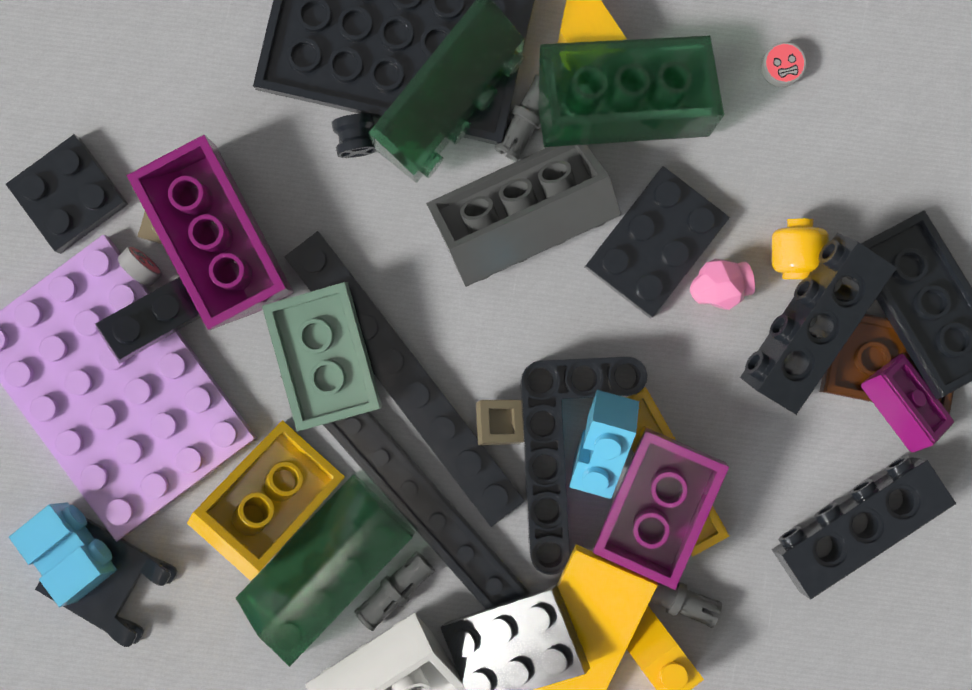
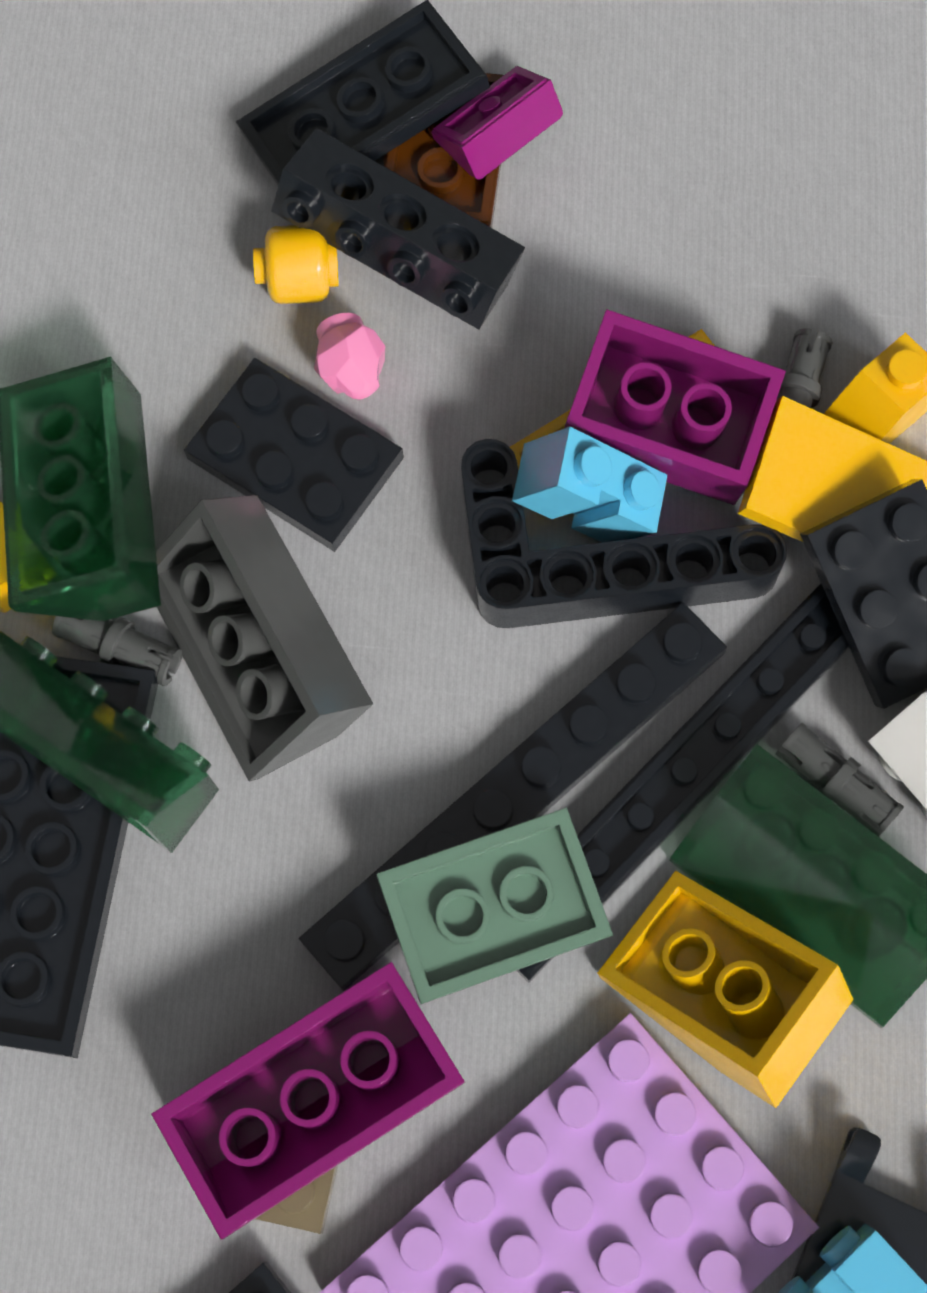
camera: 90 degrees left, 15 degrees down
black plate [95,277,201,364] -> none
light grey tile [118,245,162,286] -> none
black wheel [331,113,379,158] -> none
dark tan plate [476,400,524,445] -> none
tile [761,42,806,87] -> none
black brick [771,456,956,599] -> none

